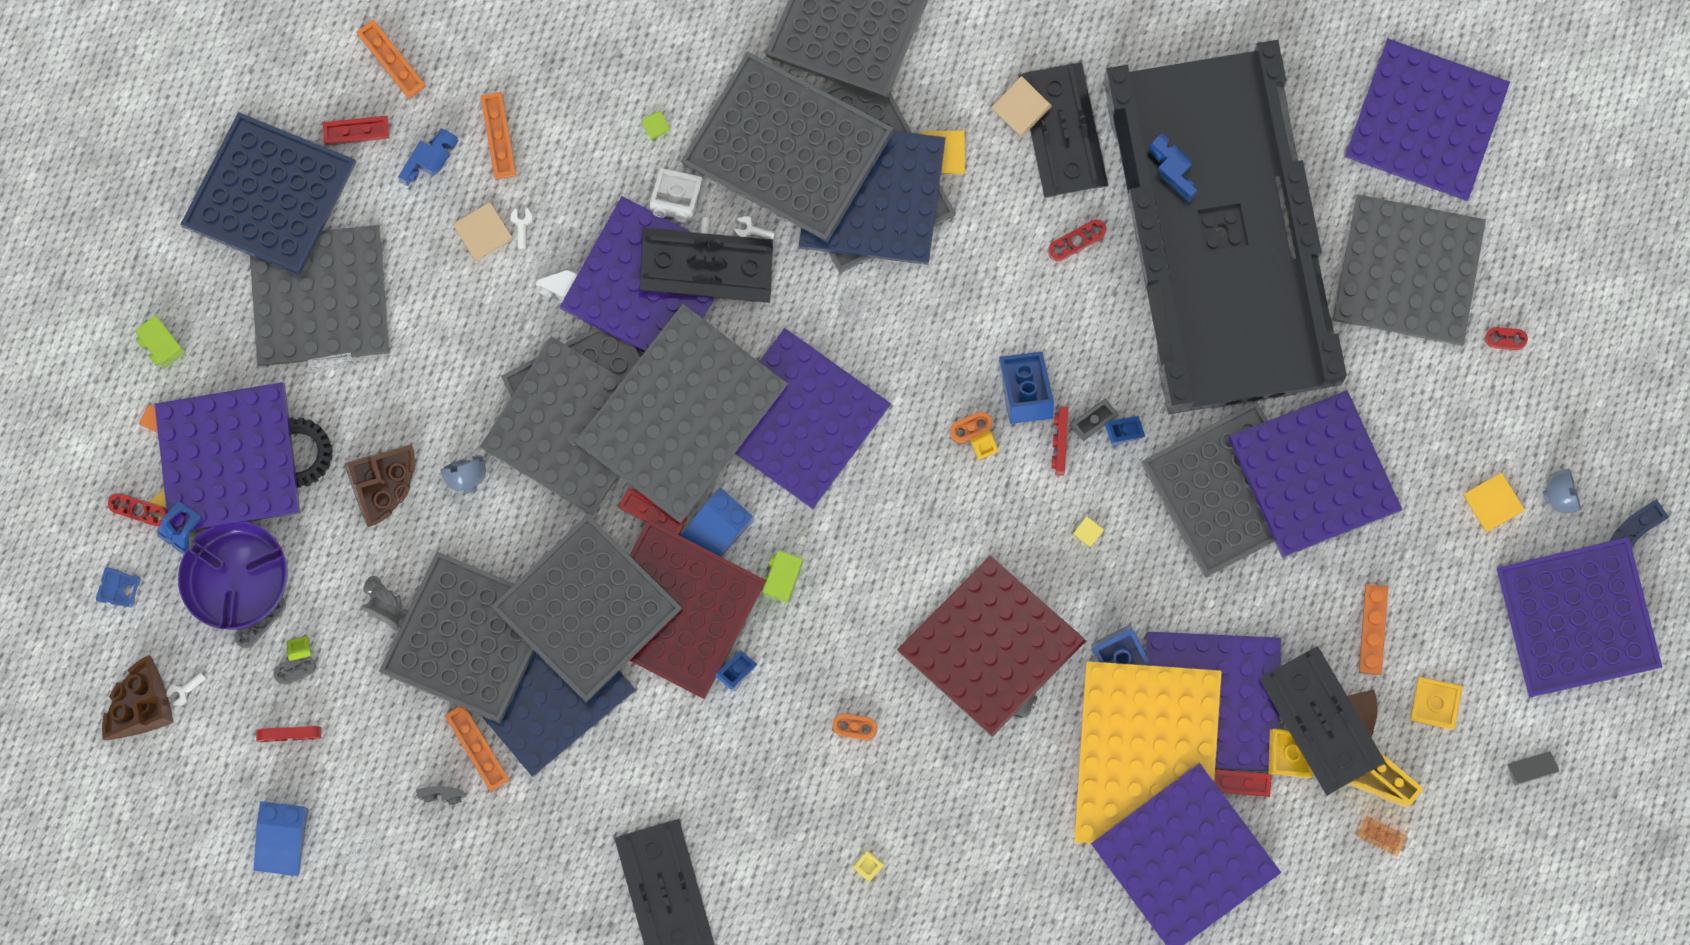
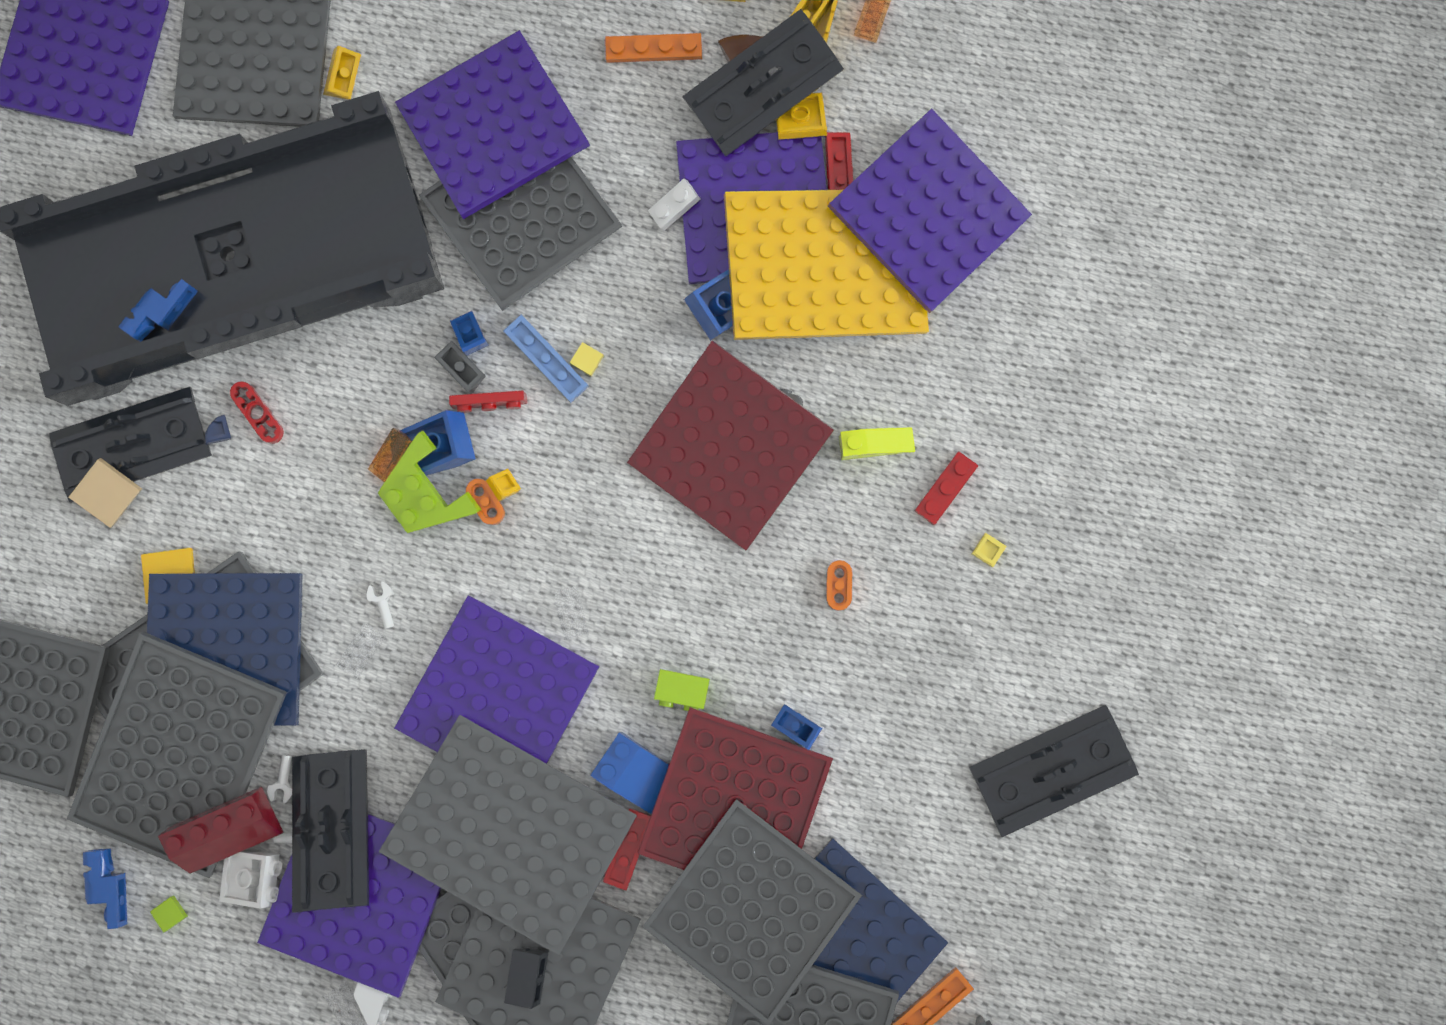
camera: 95 degrees left, 5 degrees up
none -> blue plate [83,848,127,929]
none -> dark red slope [158,786,283,874]
none -> dark blue tile [205,415,231,445]
none -> yellow slope [323,46,361,100]
none -> white bar [367,582,394,629]
none -> clear orange tile [368,428,413,482]
none -> lime wing [378,430,482,533]
none -> medium blue plate [503,314,589,403]
none -> black hinge [504,947,549,1009]
none -> white plate [648,179,701,231]
none -> neon yellow slope [839,427,915,460]
none -> red plate [914,451,979,525]

